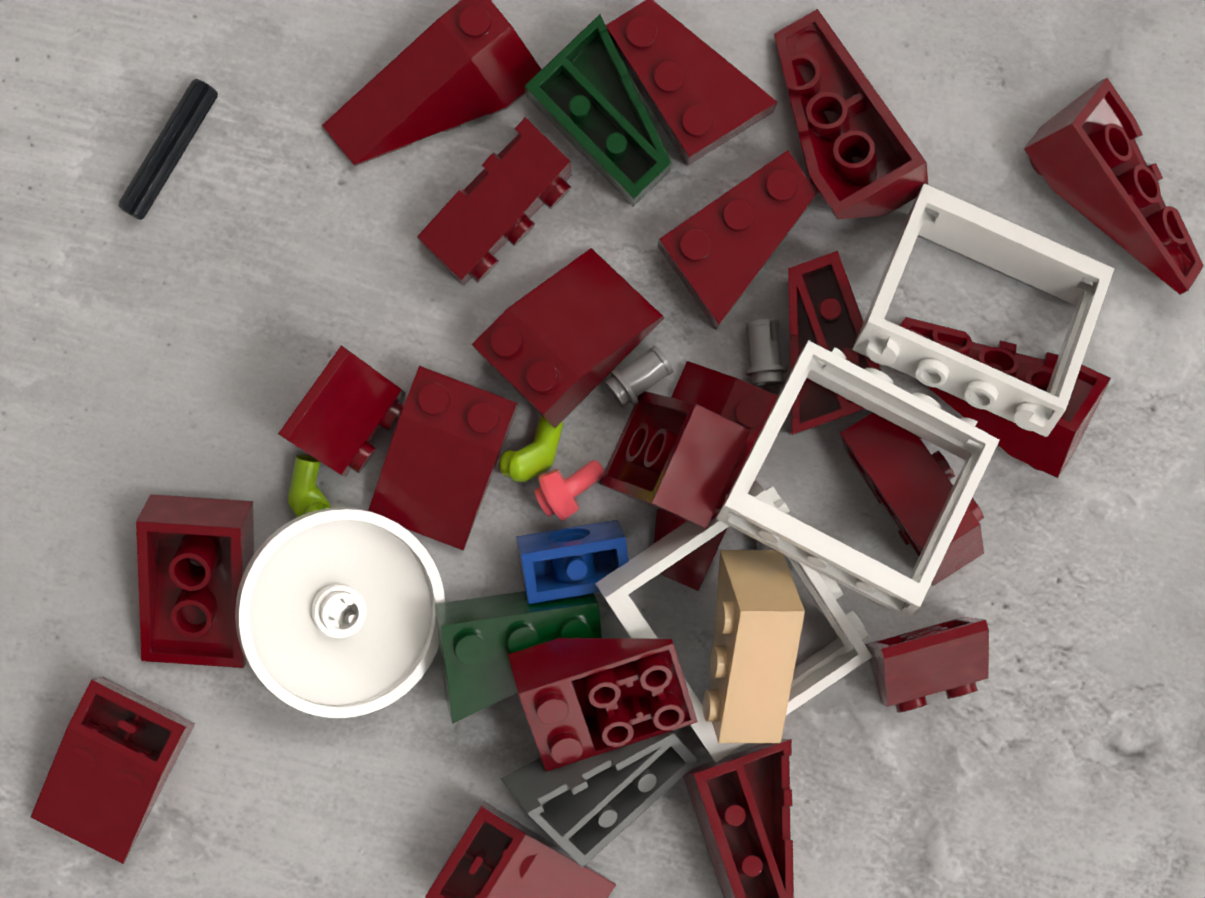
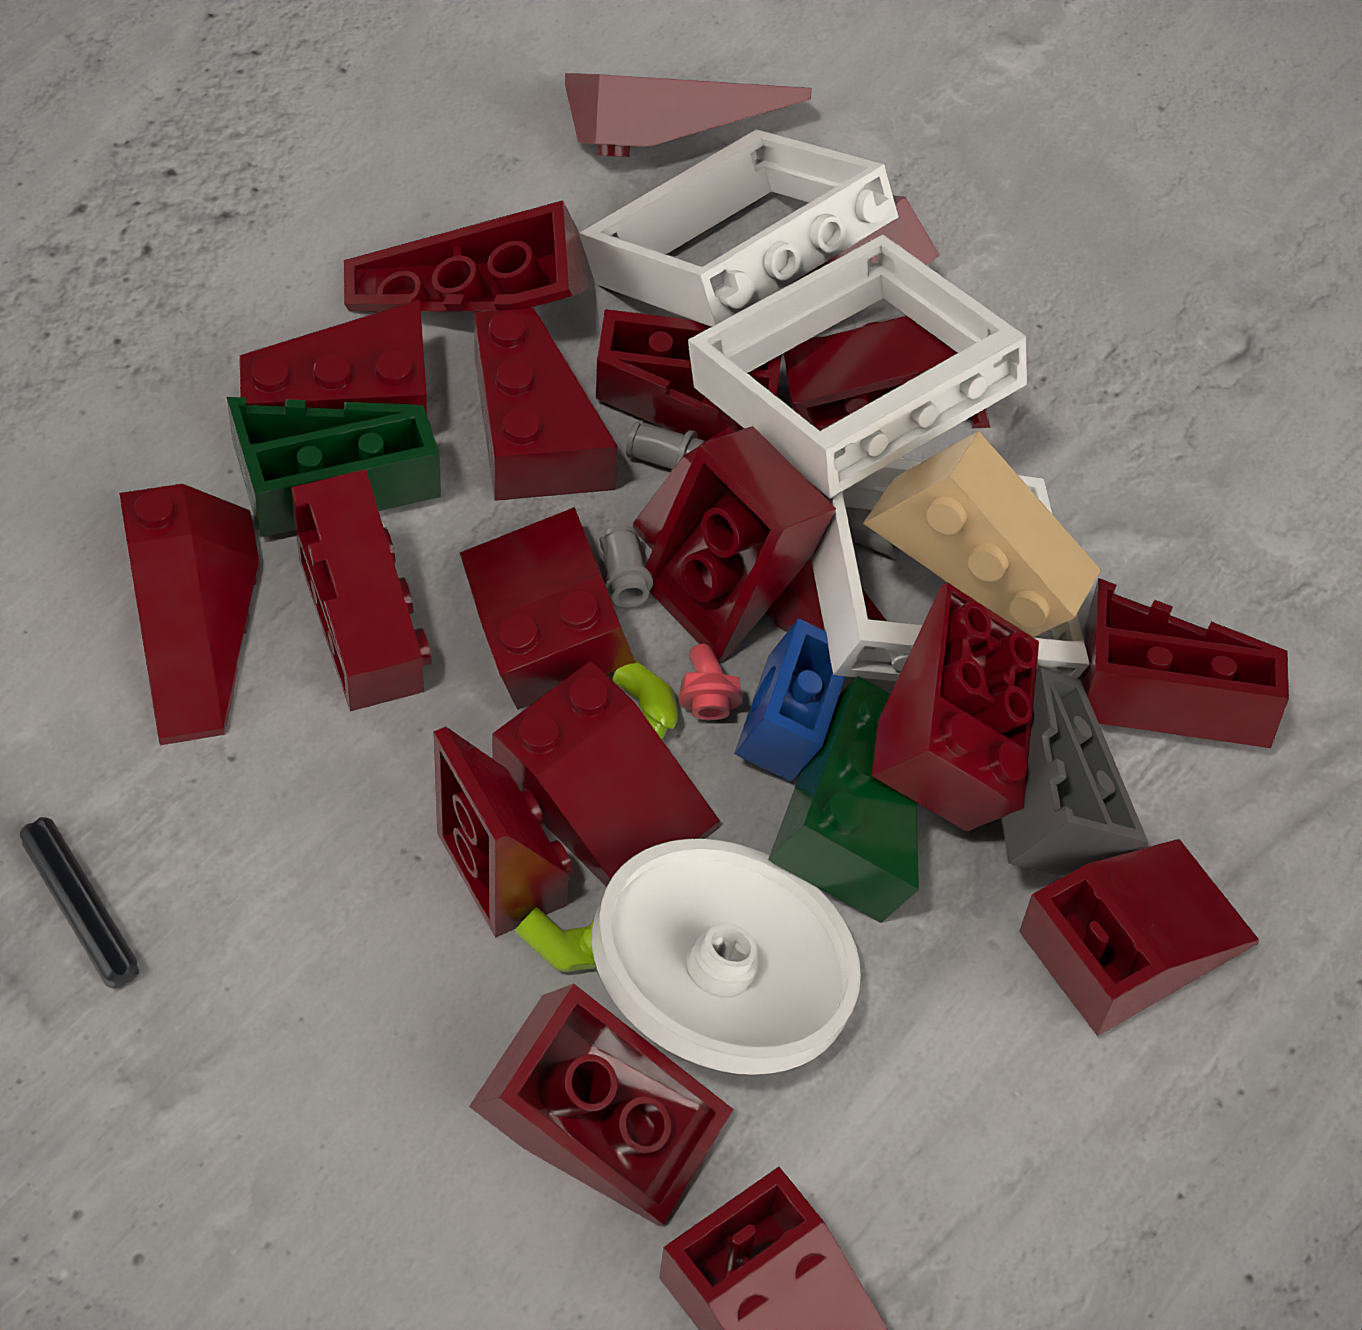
camera: 65 degrees left, 30 degrees down
dark red slope [865,617,989,713] -> none

